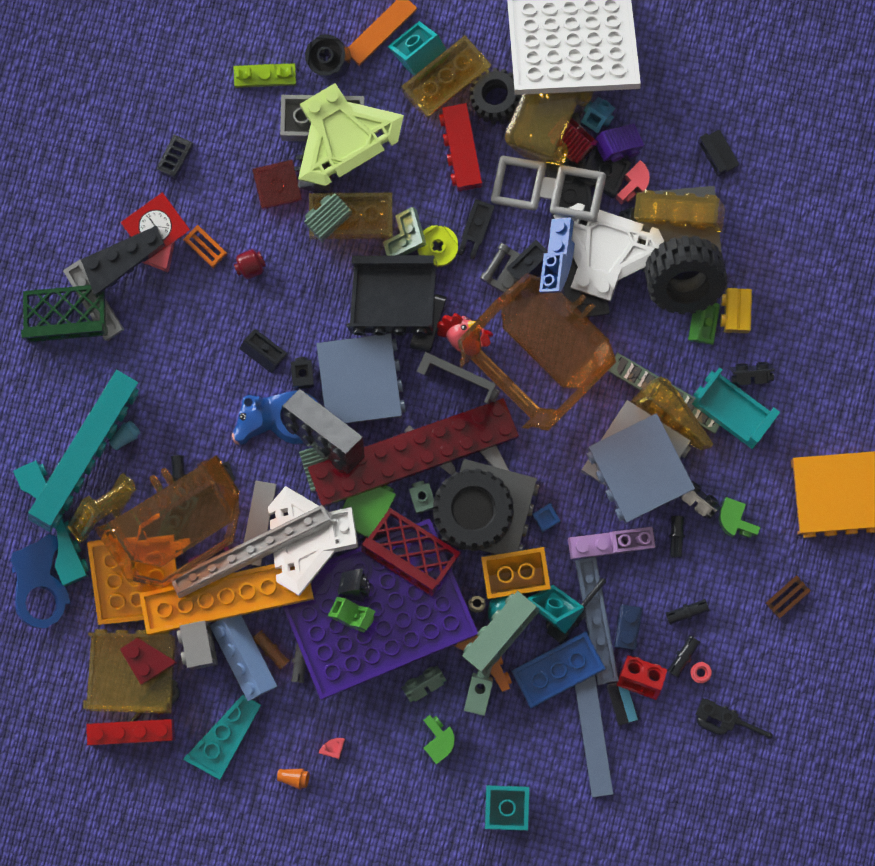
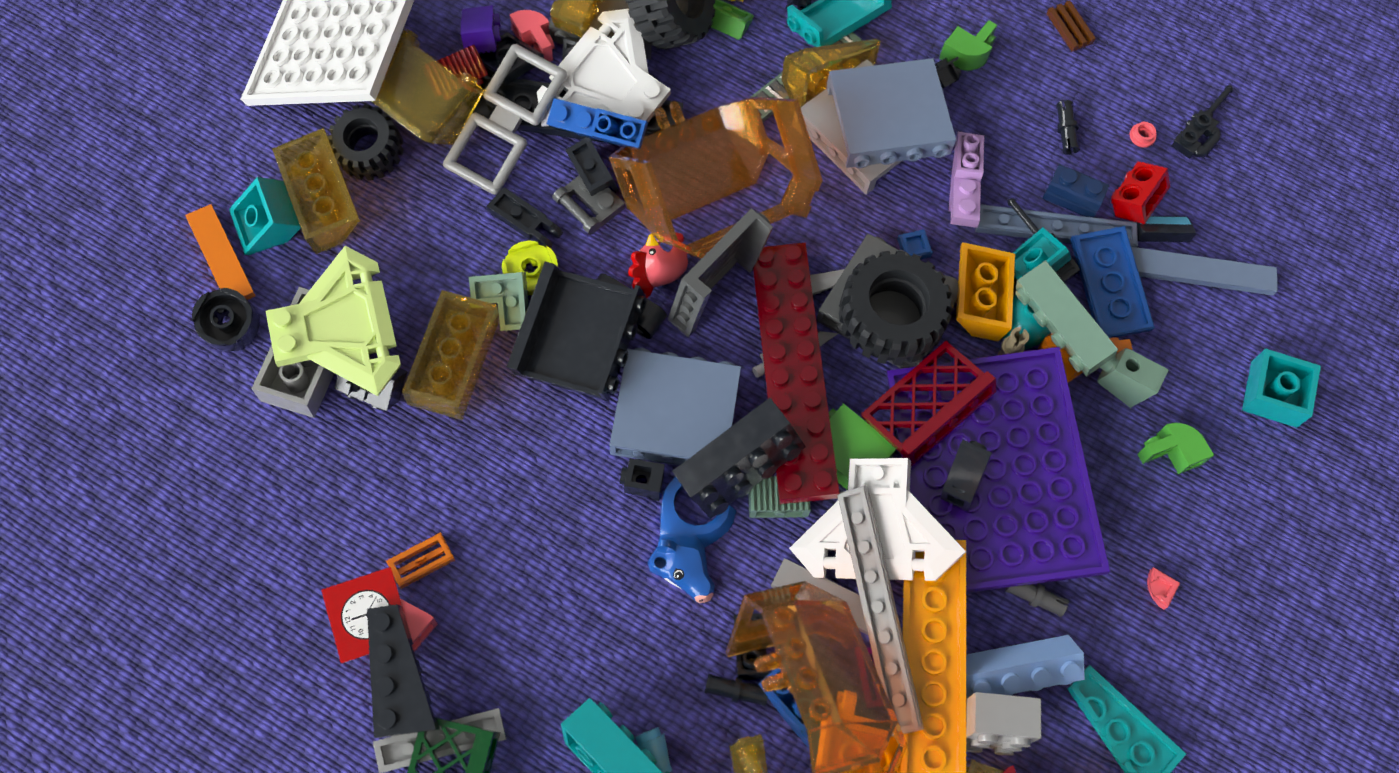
camera: 80 degrees left, 15 degrees down
black slope [156,135,193,180] -> none
lime plate [234,63,296,88] -> none
dark red head [234,249,266,280] -> none
black slope [240,329,288,373] -> none
clear red plate [252,160,302,210] -> none
clear orange pin [253,630,290,670] -> none
orange cone [277,769,310,790] -> none
sand green brick [304,193,352,242] -> none
bright green brick [328,597,375,632] -> none
sand green hinge [401,666,447,703] -> none
sand green brick [409,481,434,515] -> none
red brick [439,103,482,192] -> none
dark azure brick [581,97,615,133] -> none
black pin [667,635,701,678] -> none
black axle [669,516,685,558] -> none

